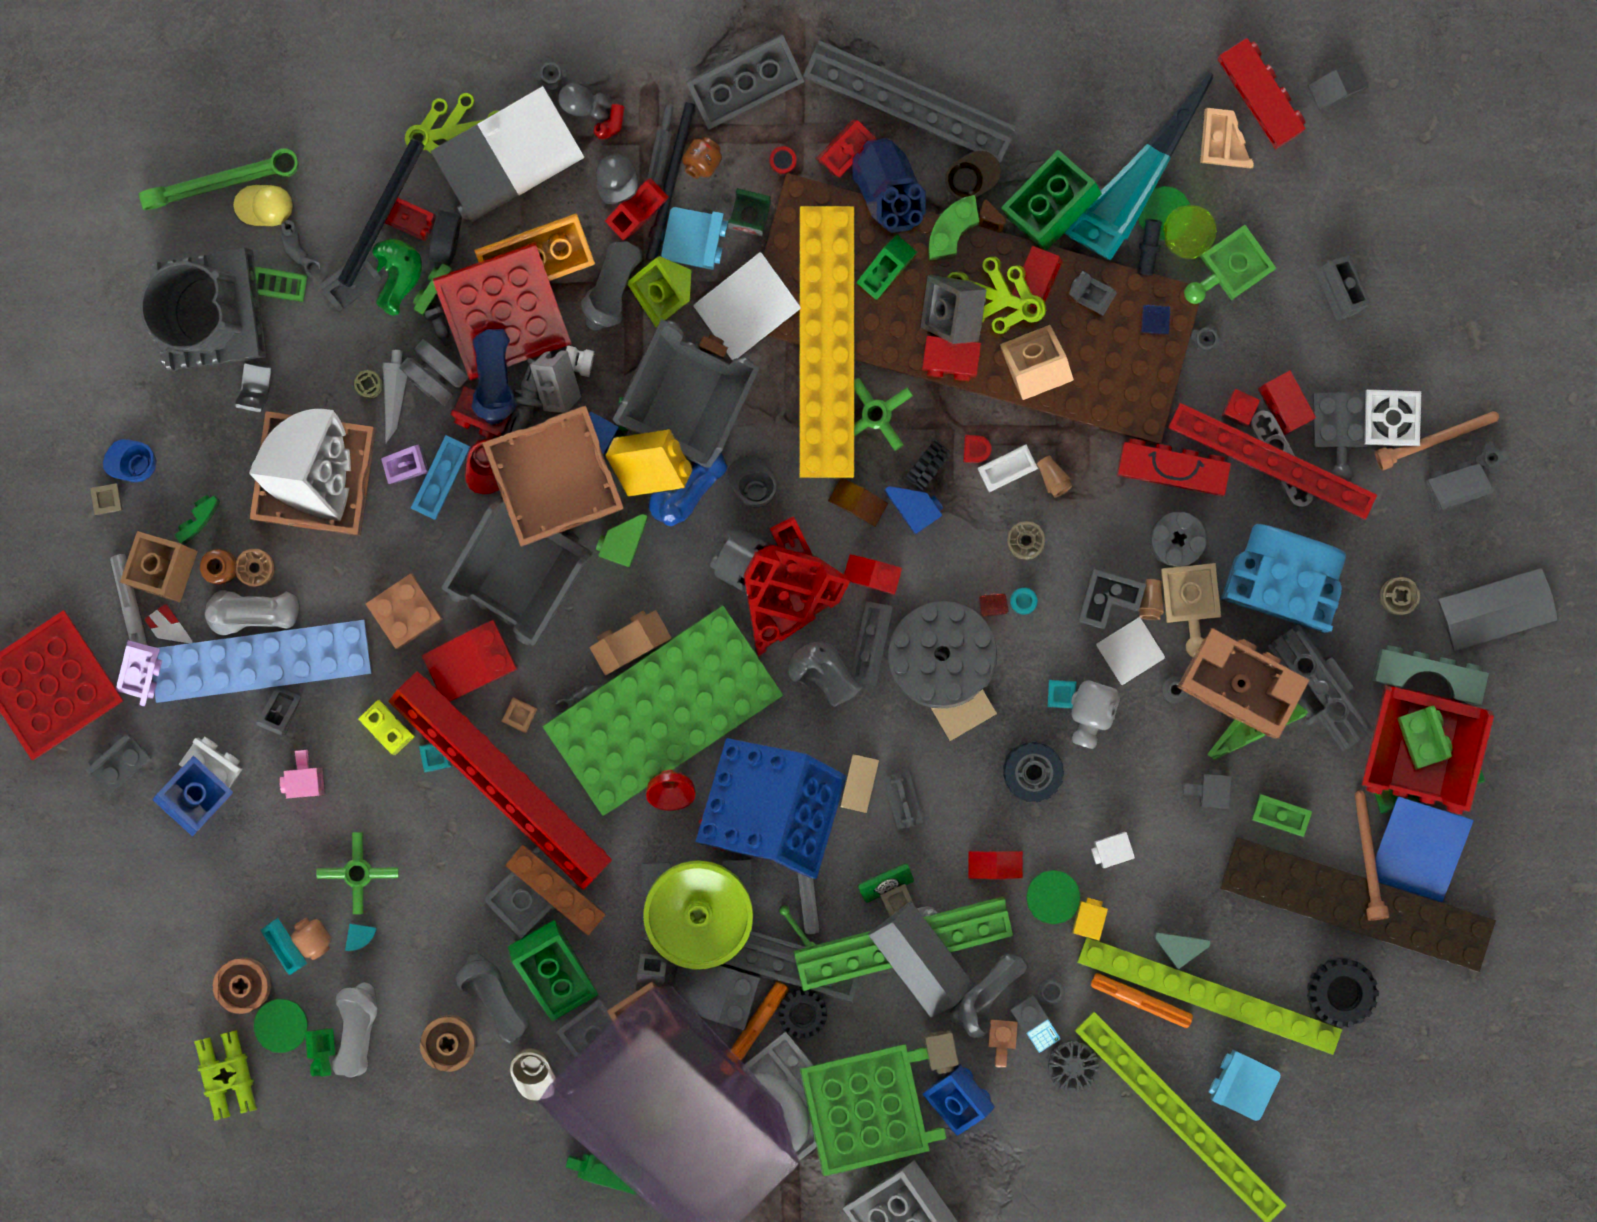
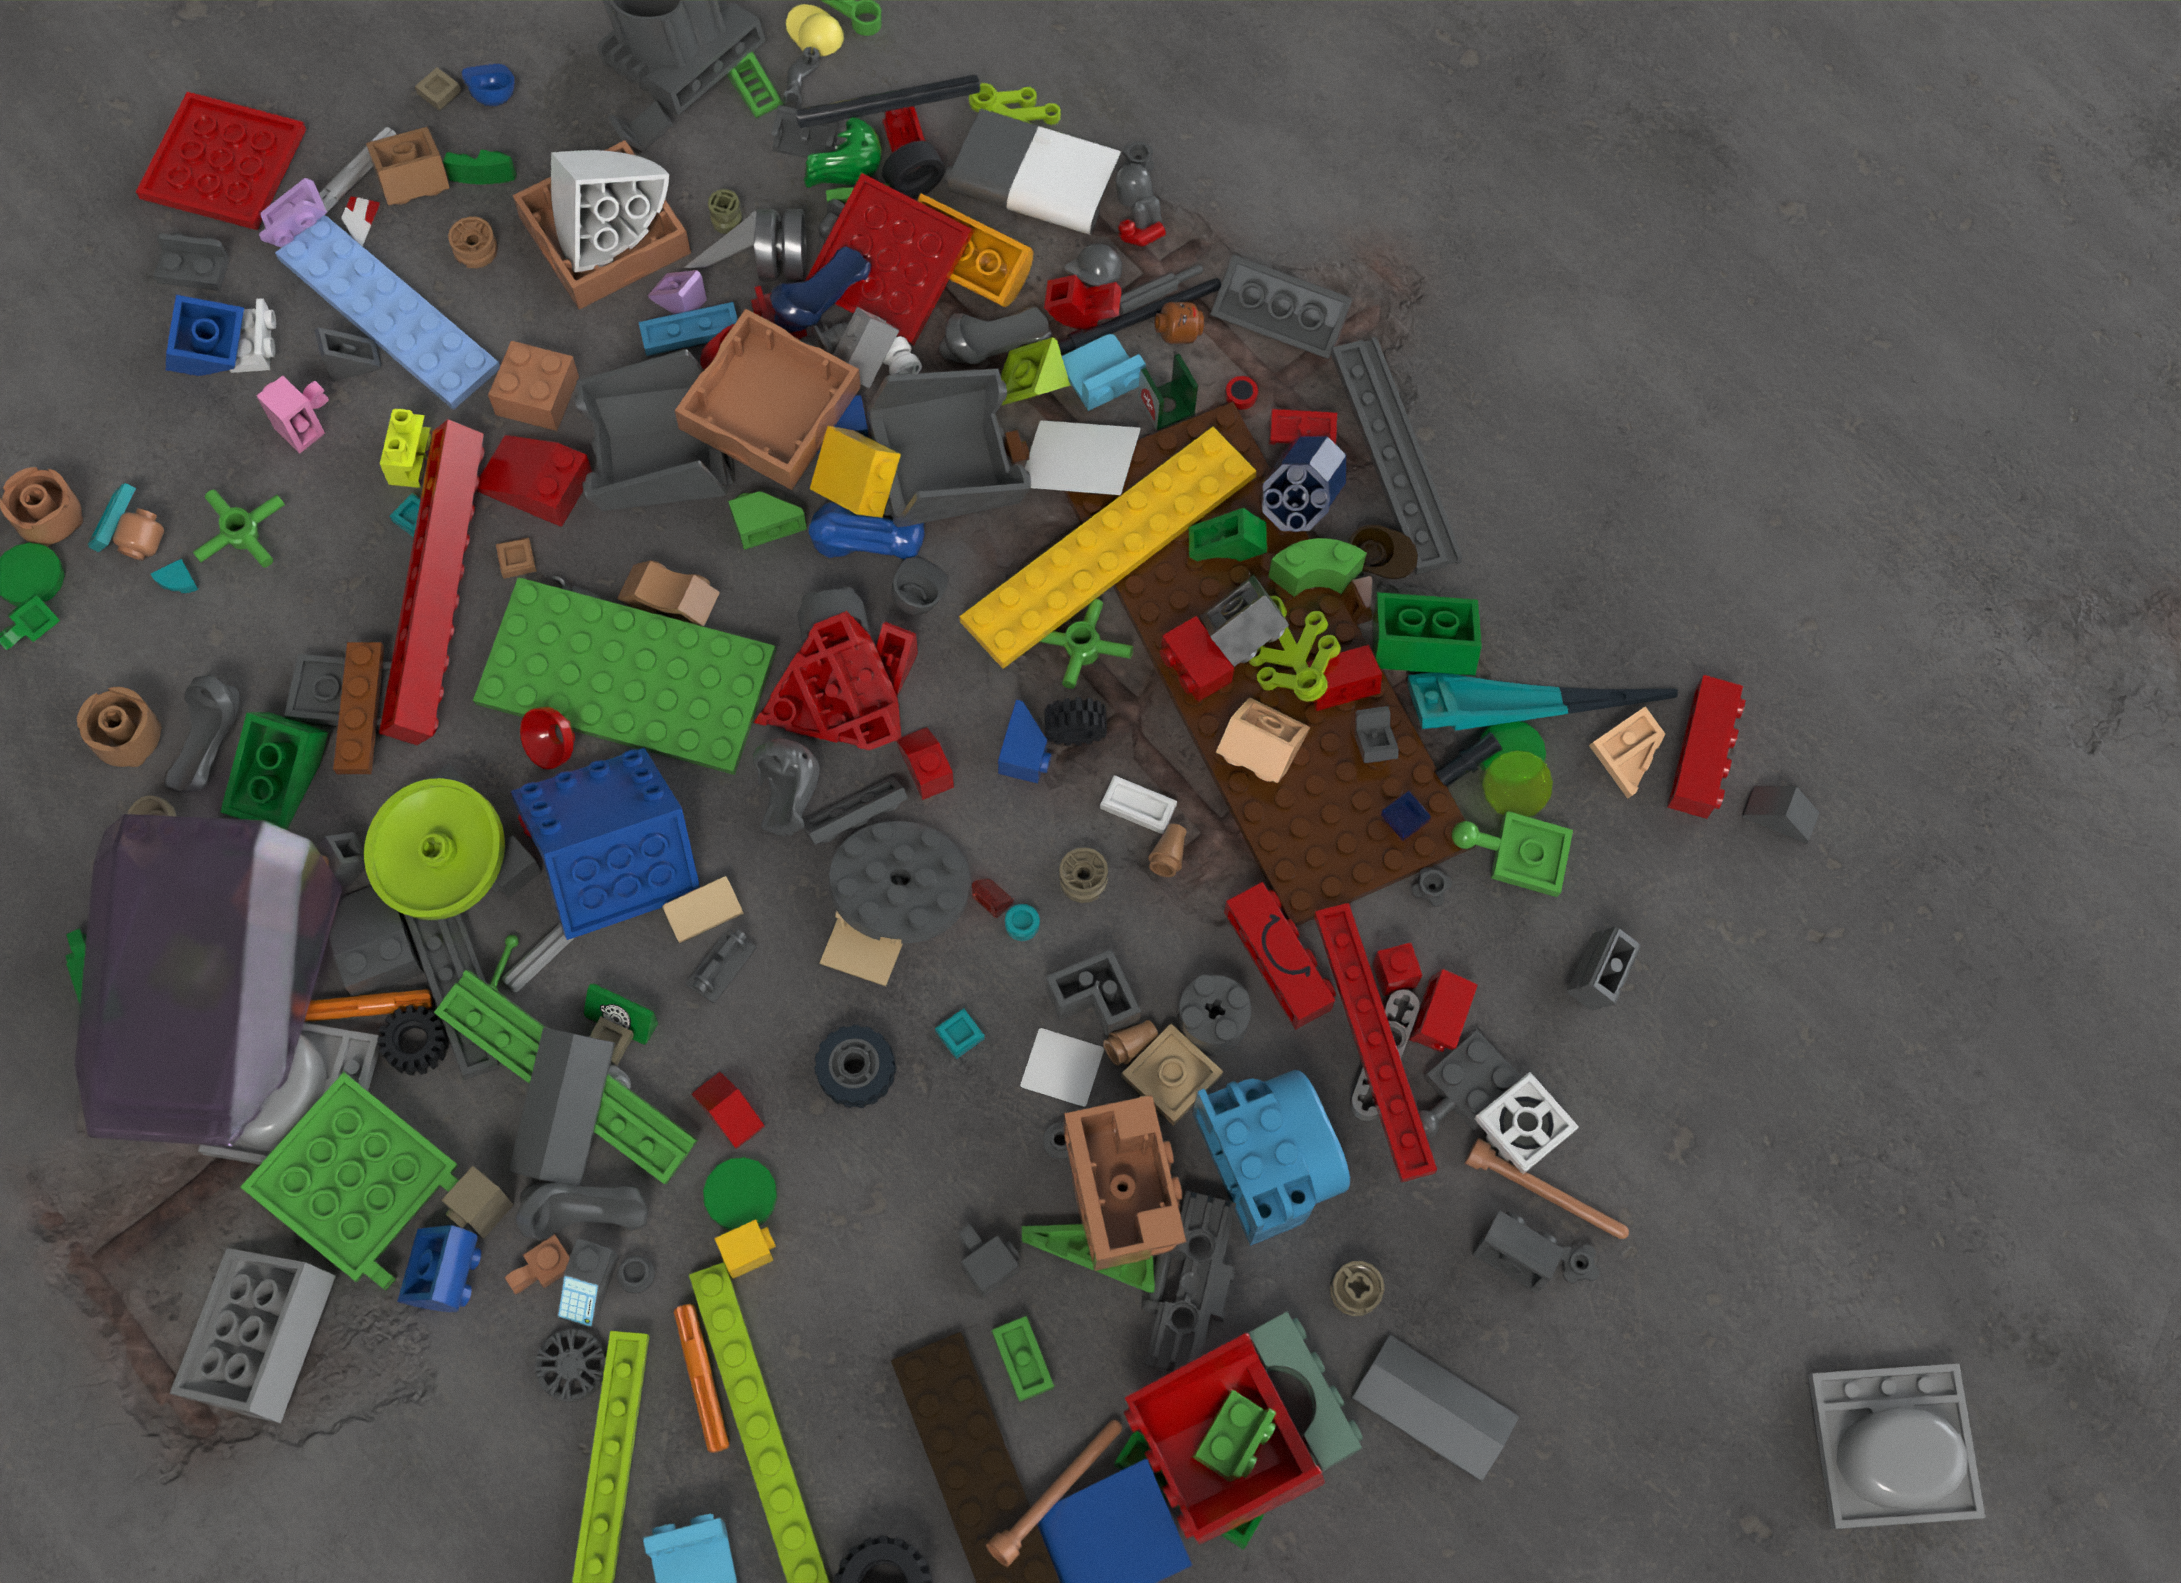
camera: 50 degrees right, 20 degrees down
dark orange head [200,549,237,585] -> none
light grey hair [205,590,299,635] -> none
light grey hair [332,982,377,1077] -> none
reddish brown slope [828,478,888,527] -> none
red tile [963,435,991,463] -> none
light grey piece [1071,680,1120,749] -> none
white brick [1091,832,1135,868] -> none
sand green slope [1154,932,1210,969] -> none

